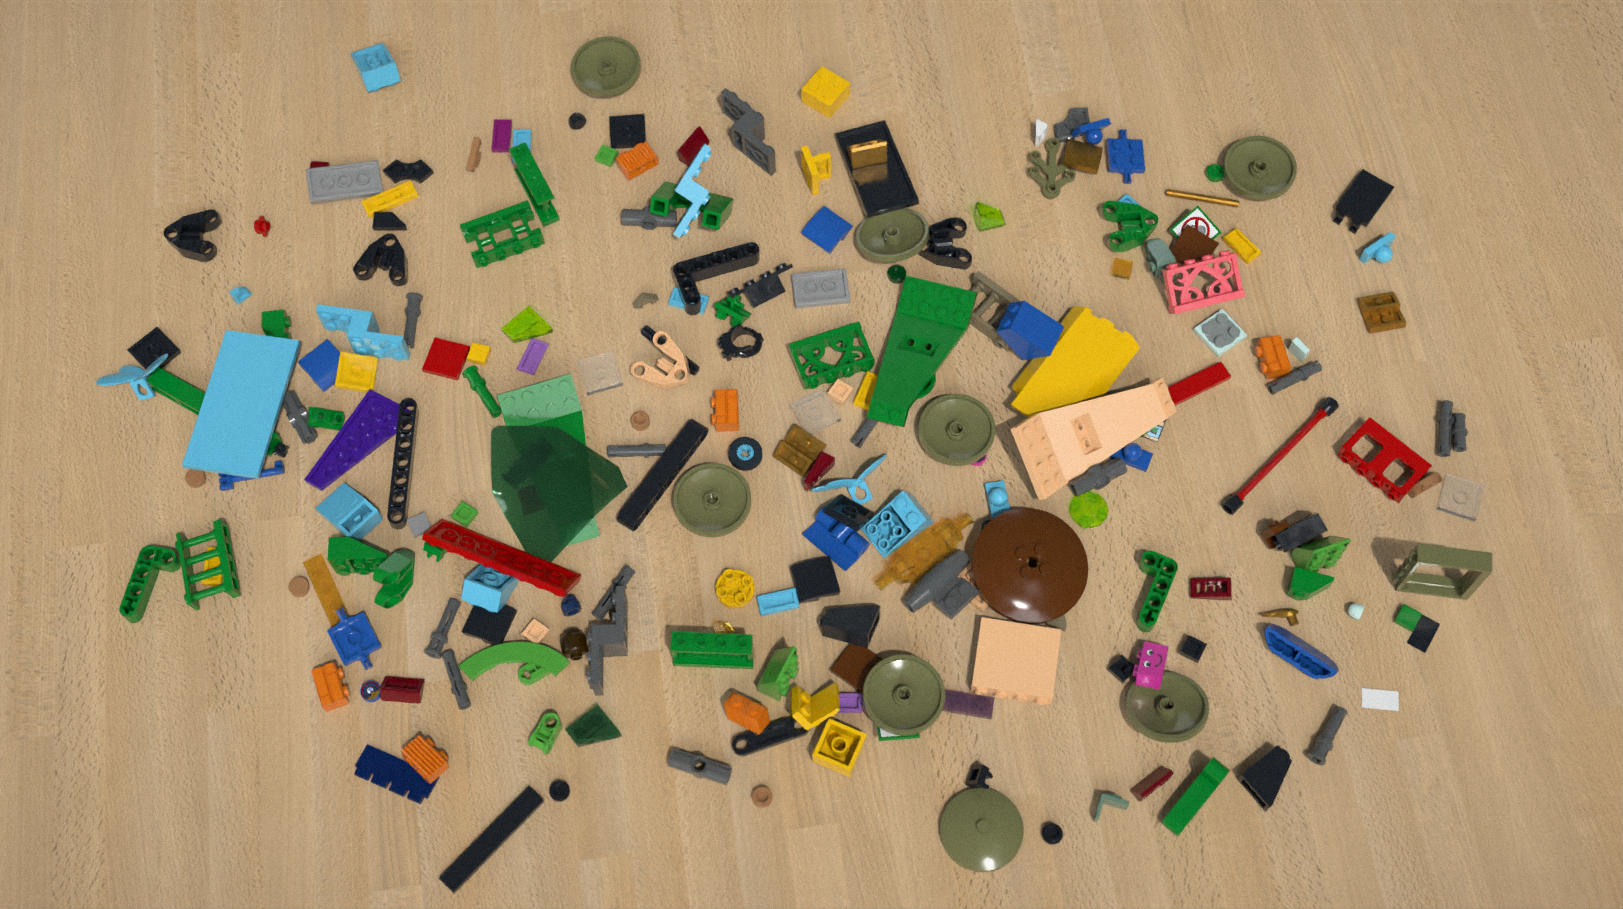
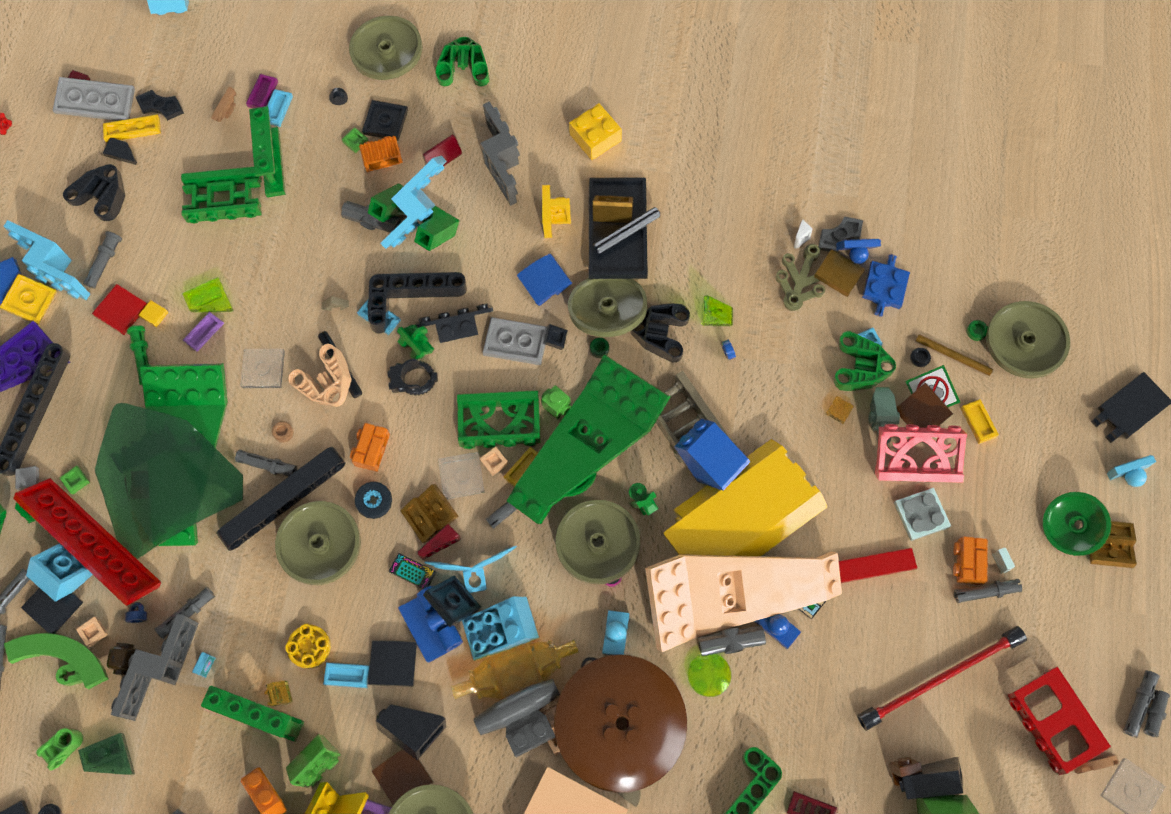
camera: 20 degrees right, 5 degrees up
none -> medium azure tile [192,652,216,678]
none -> tile [389,553,436,589]
none -> green connector [435,37,490,87]
none -> bright green brick [541,385,571,420]
none -> black tile [544,324,568,350]
none -> axle [593,207,660,254]
none -> green hips [628,483,659,516]
none -> blue tile [721,339,736,360]
none -> black plate [910,348,931,367]
none -> green dish [1043,492,1111,556]

